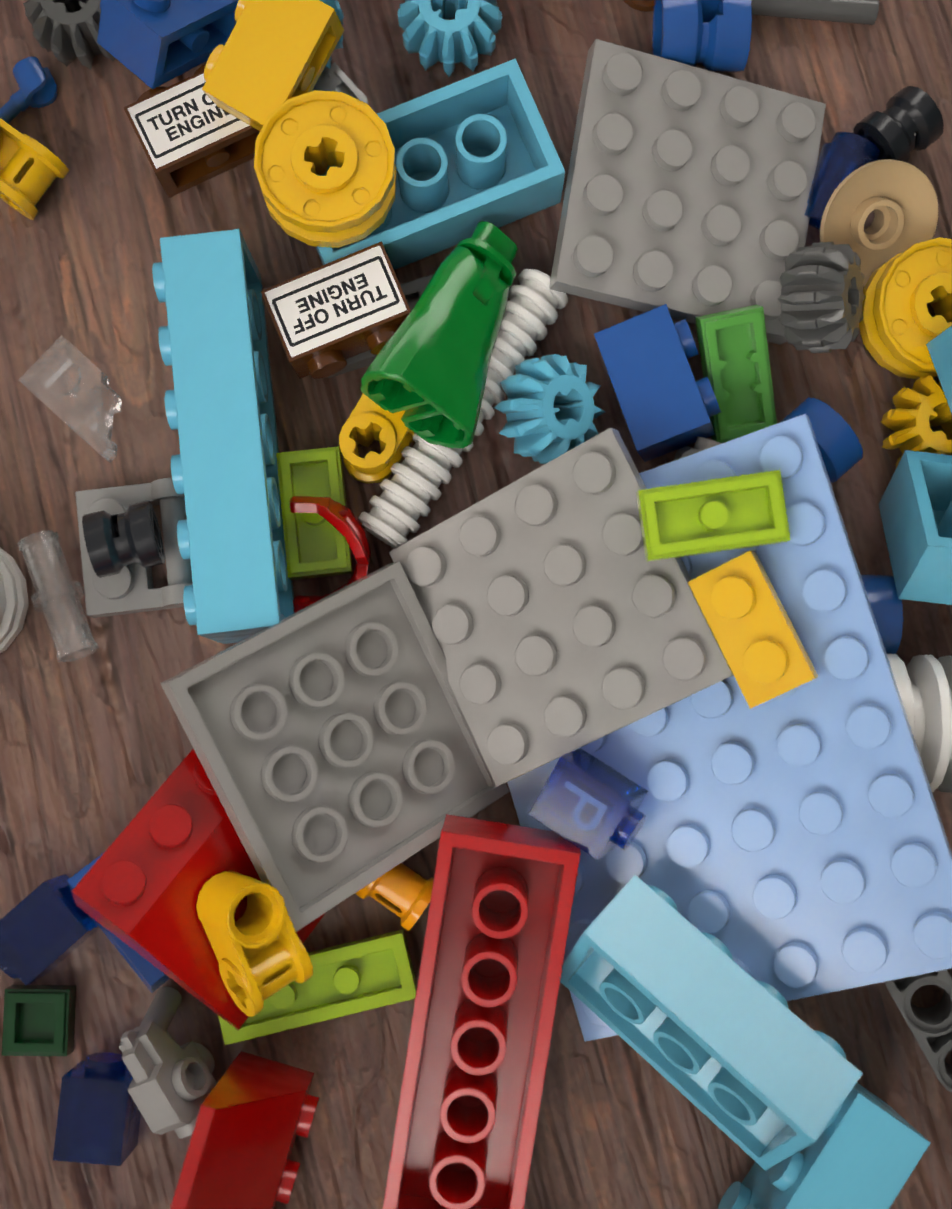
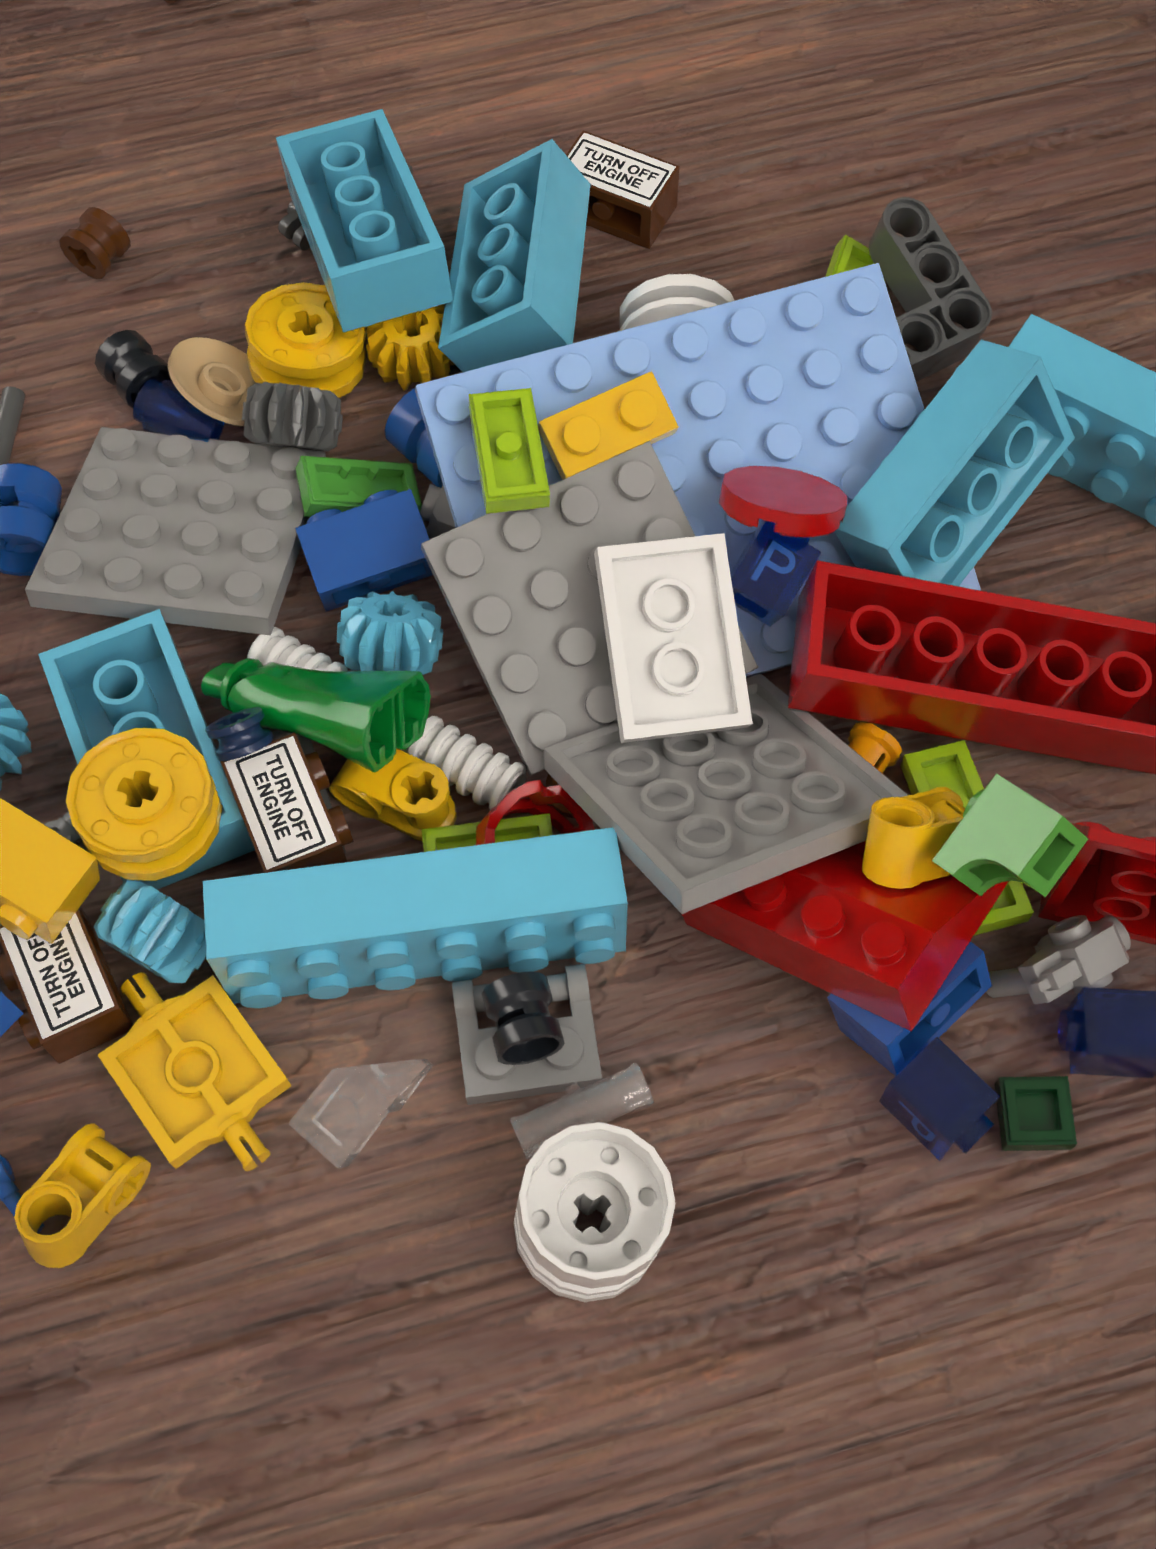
camera: 90 degrees left, 20 degrees down
none -> medium azure gear [93,880,206,983]
none -> yellow plate [97,972,291,1171]
none -> dark blue bush [205,707,274,761]
none -> white plate [594,533,753,743]
none -> tile [719,466,847,537]
none -> bright green brick [932,773,1088,897]

